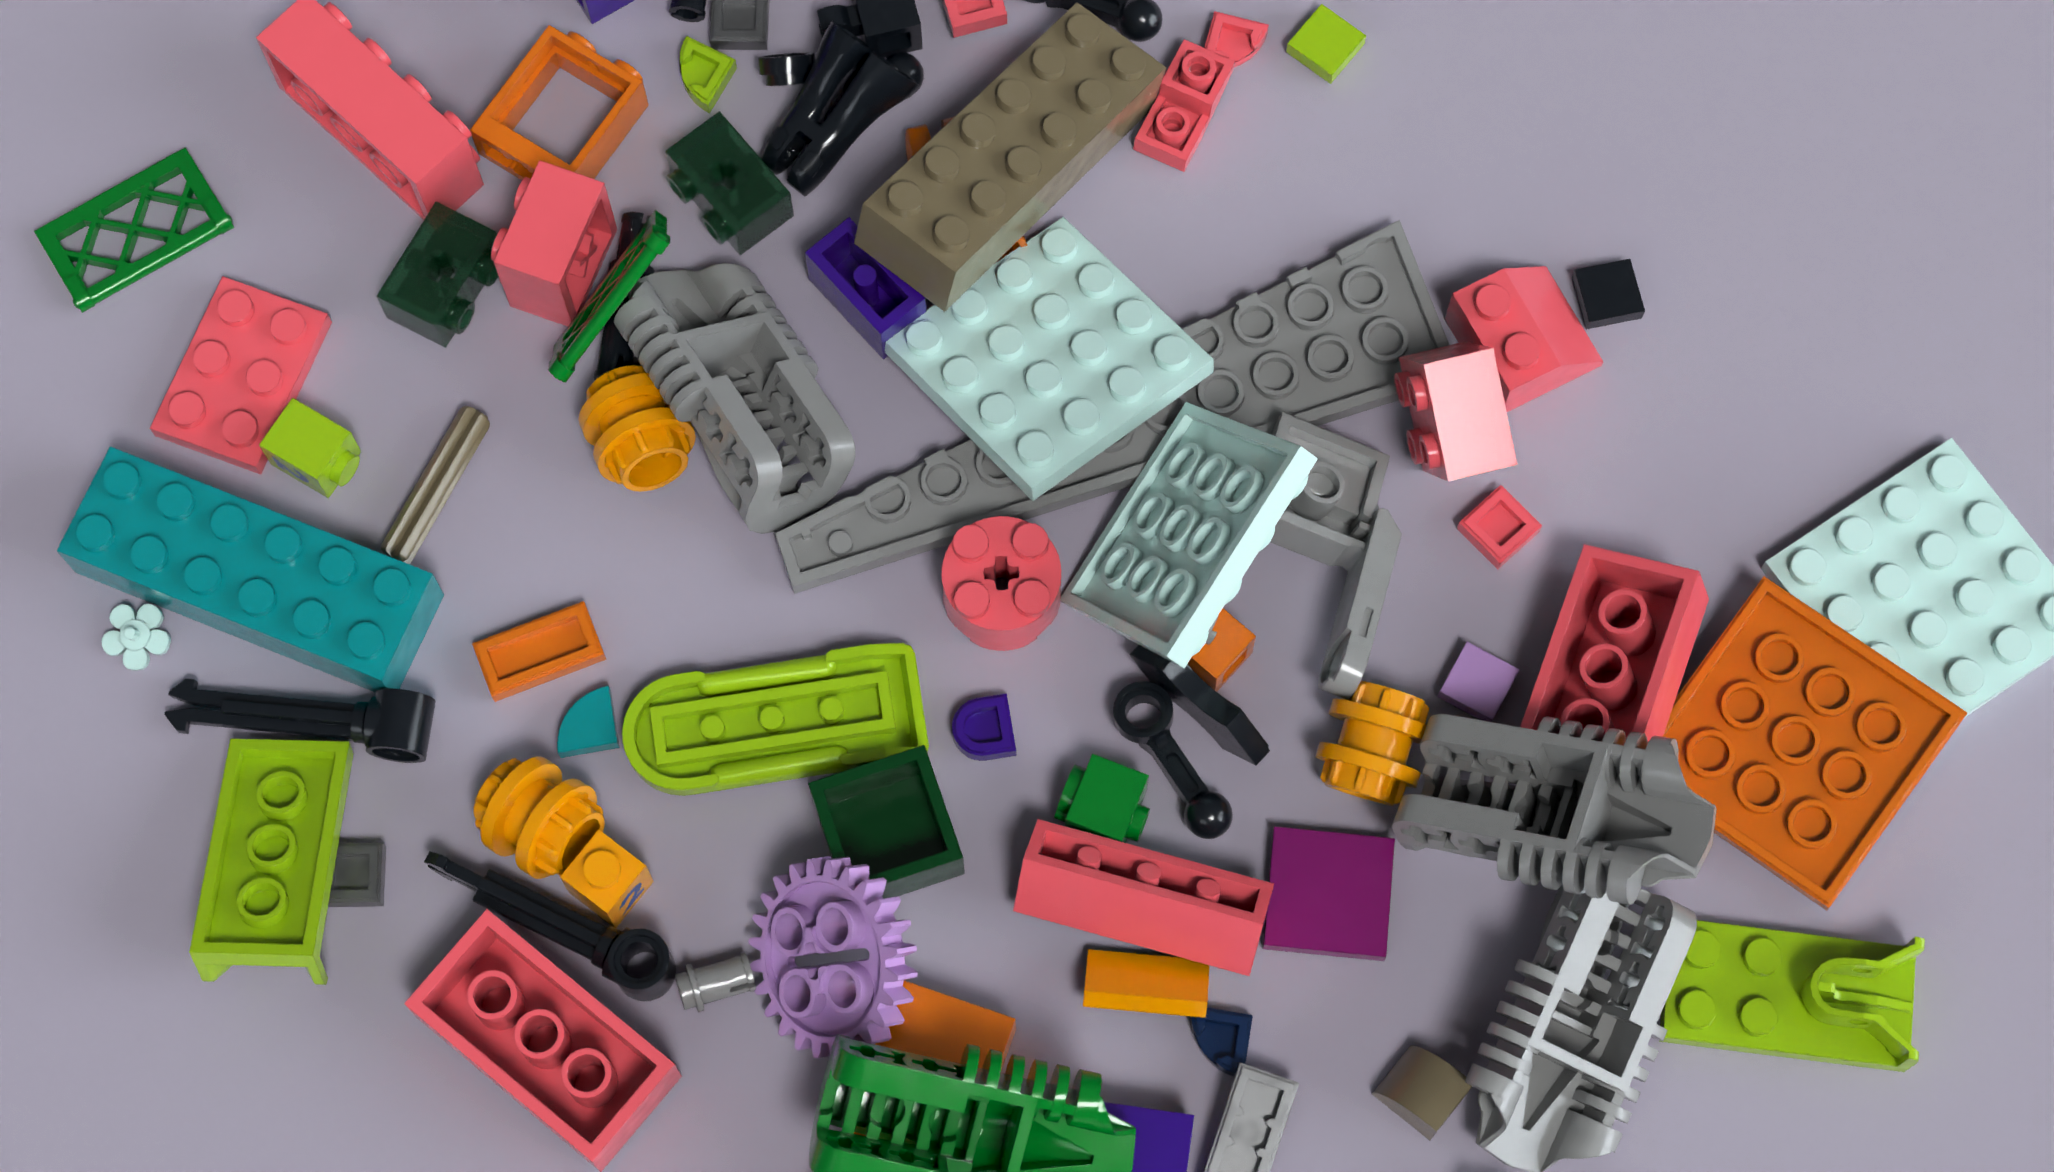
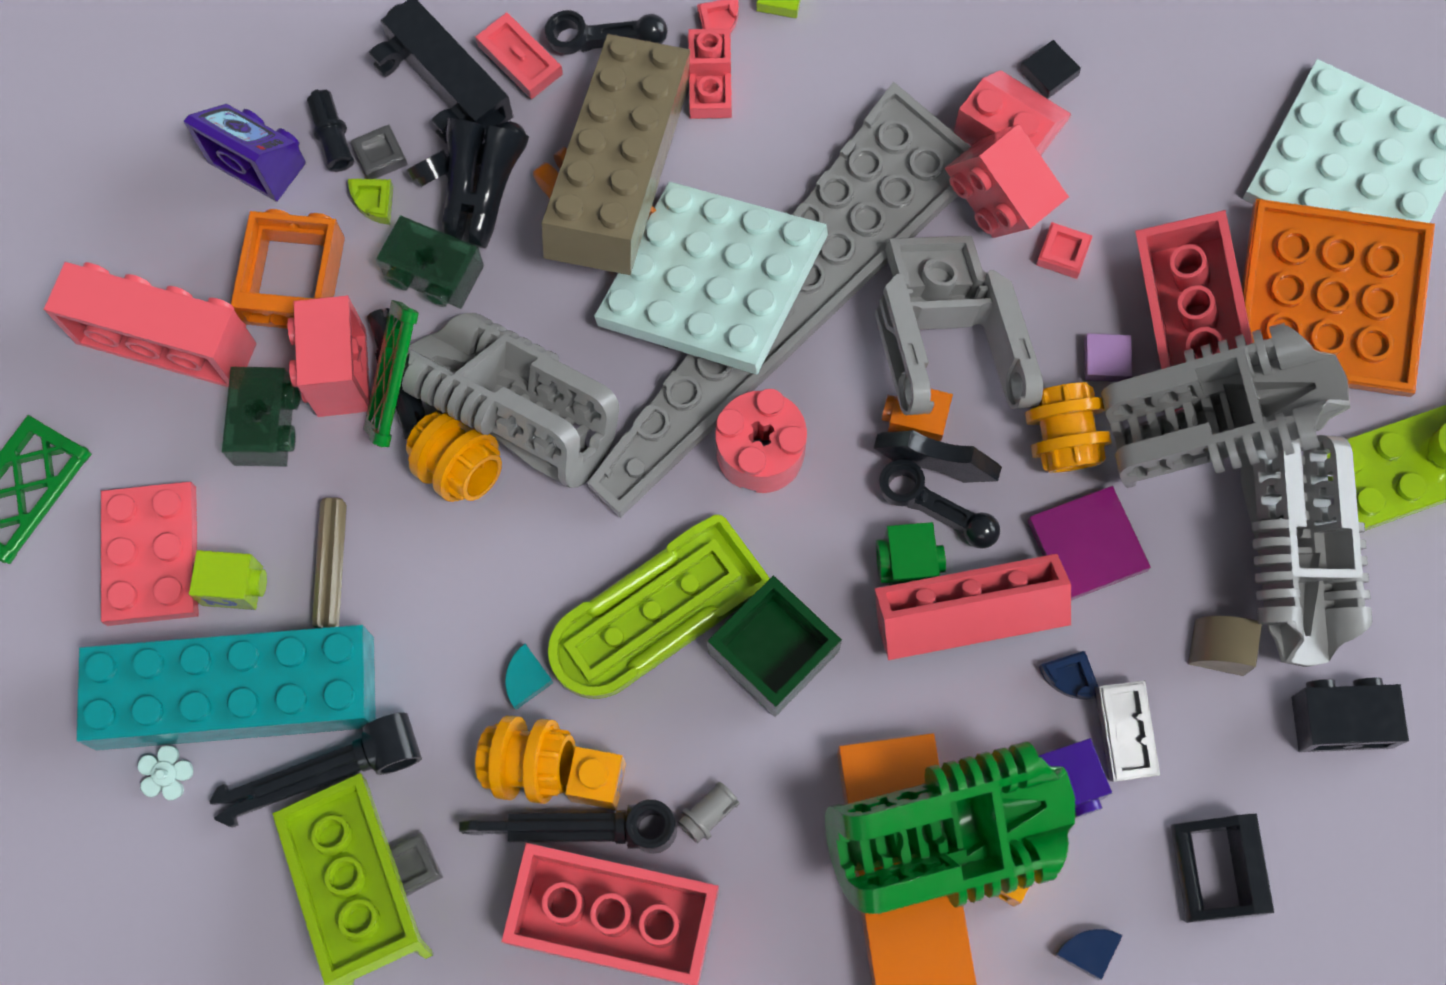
camera: 25 degrees left, 0 degrees up
orange tile [472,601,606,702] -> none
lavender gear [748,856,918,1059] -> none
dark purple brick [805,217,926,360] -> none
dark purple tile [952,693,1017,761] -> none
light aqua plate [1060,402,1318,668] -> none
light orange tile [1083,949,1210,1018] -> none

